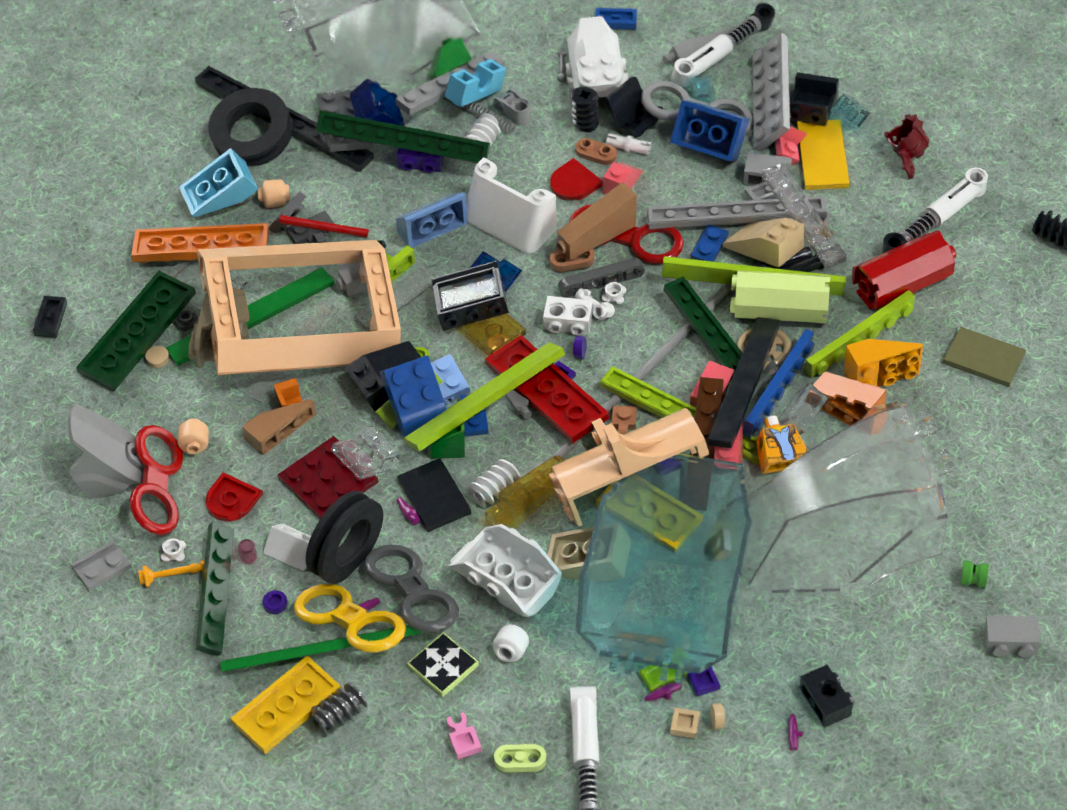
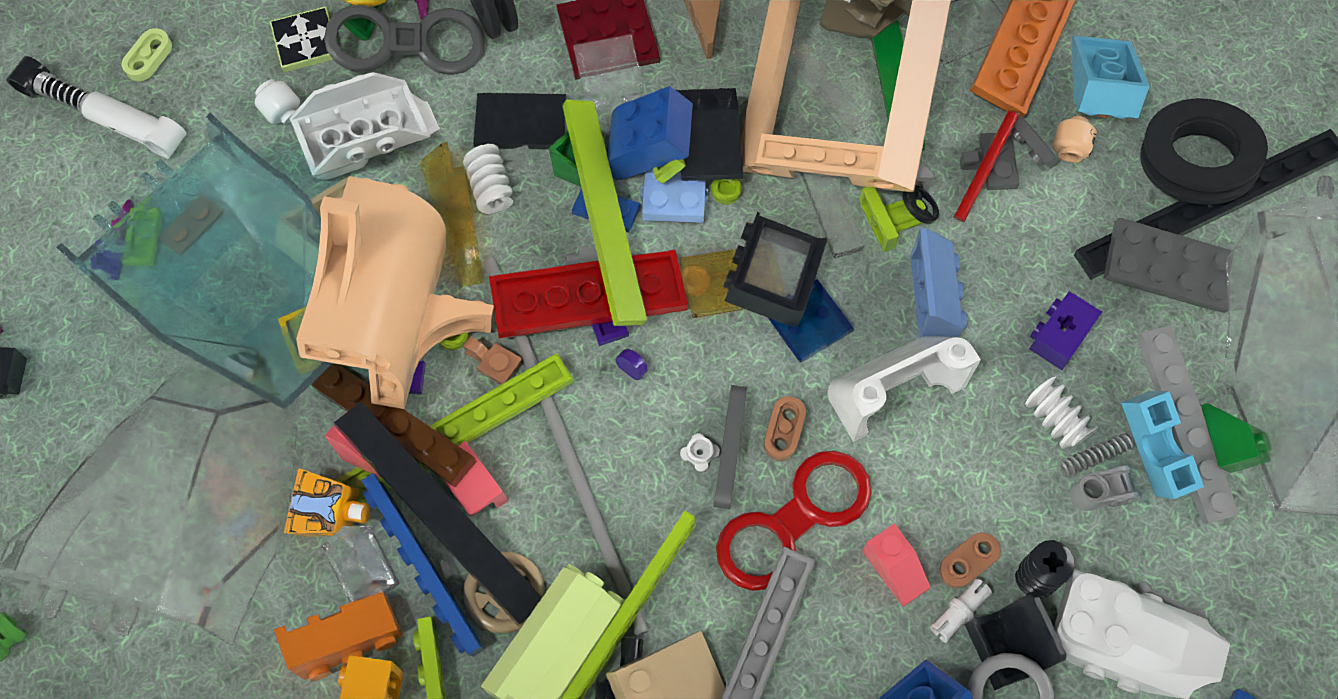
camera: 115 degrees right, 15 degrees up
orange panel [273,378,302,408] -> none
dark green plate [316,110,490,164] -> none
clear blue container [349,78,405,126] -> none
magenta piece [396,497,420,525] -> none
bright pink plate [447,712,482,760] -> none
white brick [543,296,593,336] -> none
red tile [550,158,603,200] -> none
medium nougat slope [556,182,637,260] -> none
white bar [574,289,615,320] -> none
dark green plate [663,276,743,373] -> none
tan plate [670,708,700,739] -> none
blue plate [691,225,729,262] -> none
tan tile [710,703,725,730] -> none

